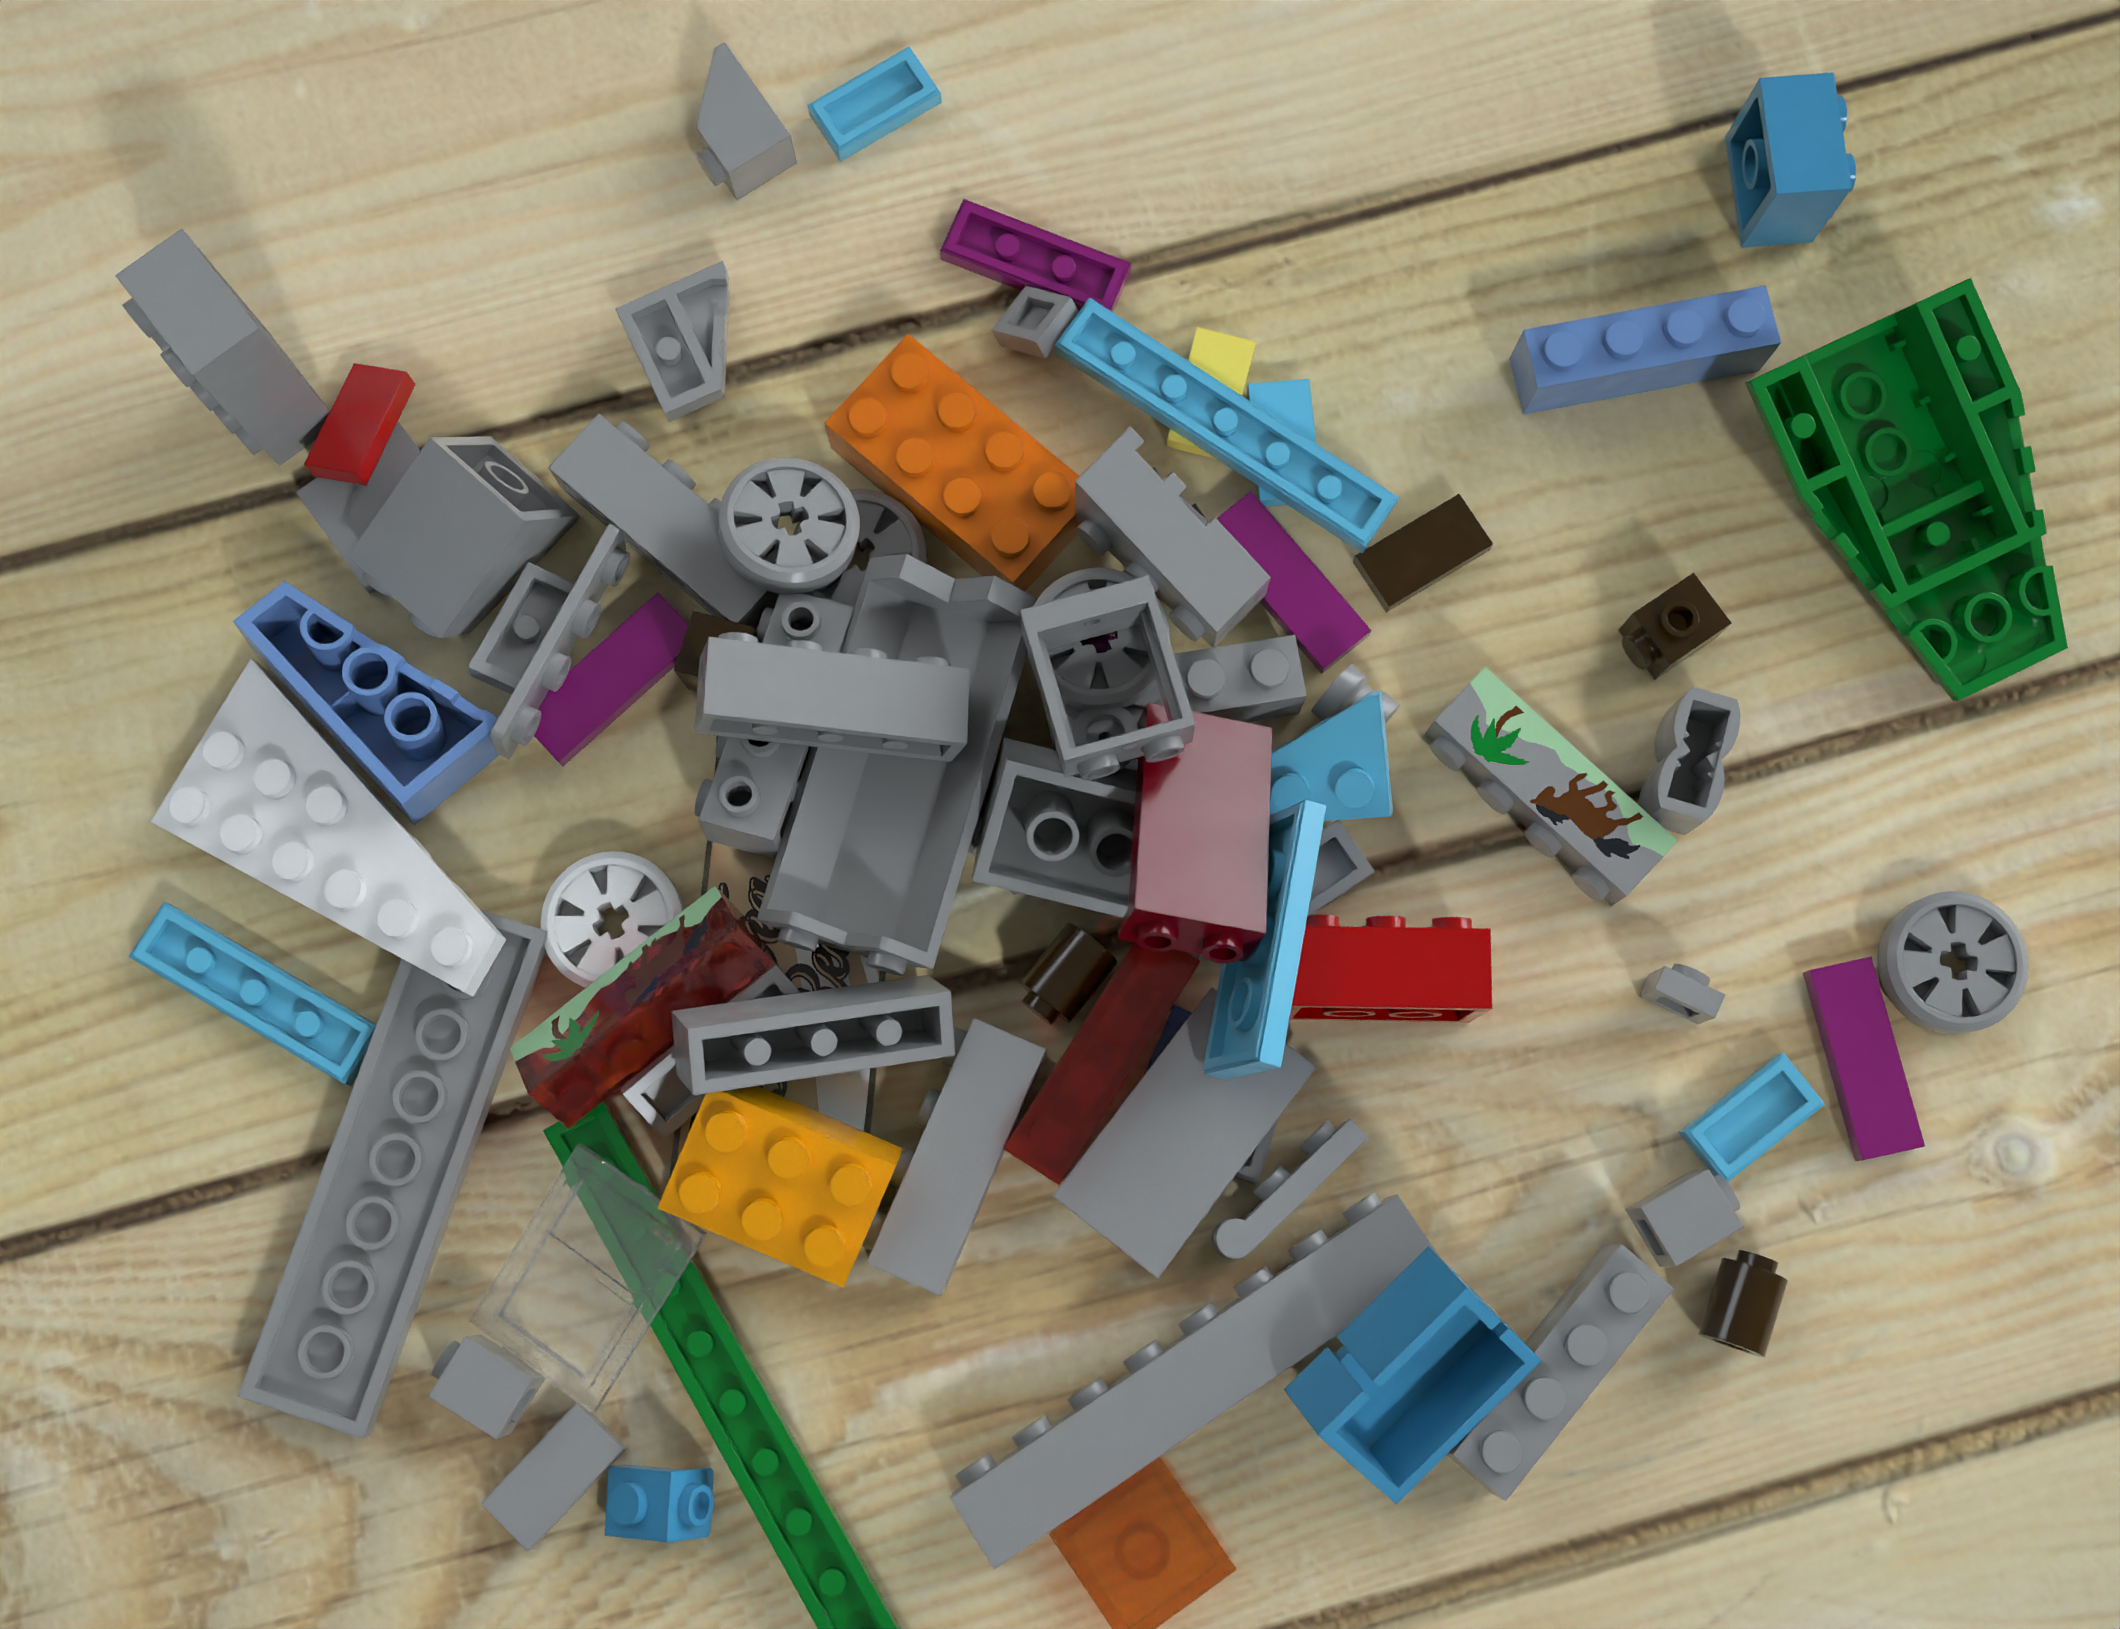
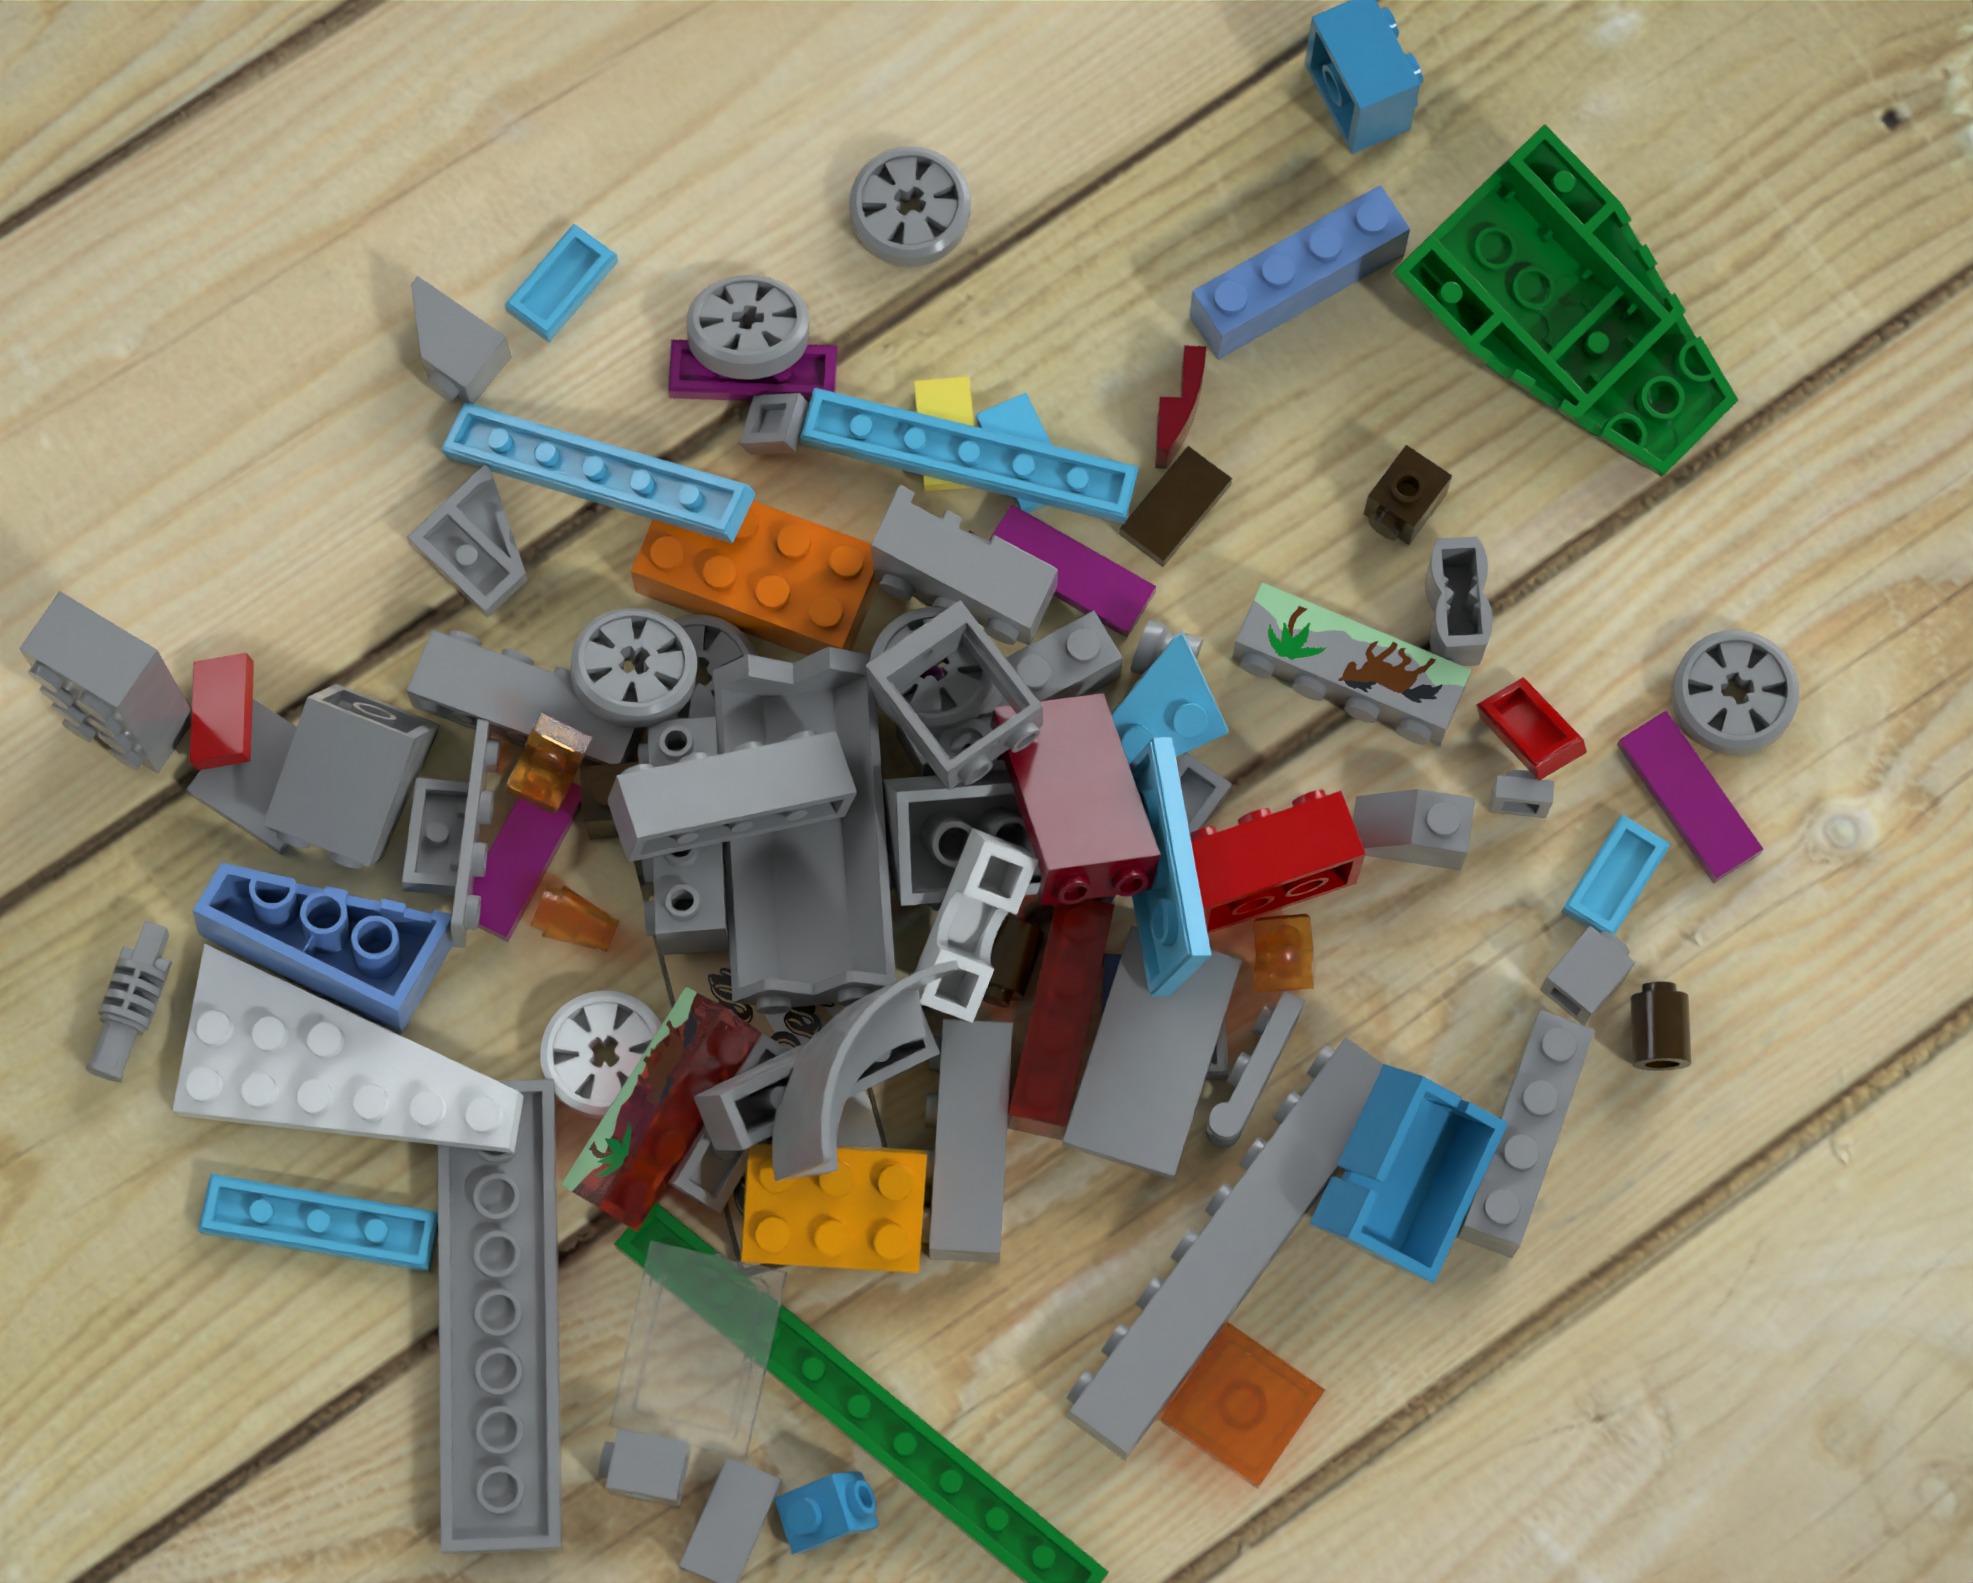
camera: 20 degrees left, 5 degrees down
none -> light grey hinge [86,921,172,1082]
none -> medium azure tile [441,402,756,543]
none -> clear orange bracket [505,713,593,814]
none -> clear orange cone [530,884,620,952]
none -> light grey wheel [687,275,809,379]
none -> light grey panel [772,960,959,1182]
none -> light grey wheel [850,146,970,267]
none -> white arch [914,828,1038,1023]
none -> dark red slope [1155,345,1207,469]
none -> clear orange bracket [1253,914,1316,993]
none -> light grey slope [1353,789,1475,871]
none -> red tile [1476,677,1587,781]

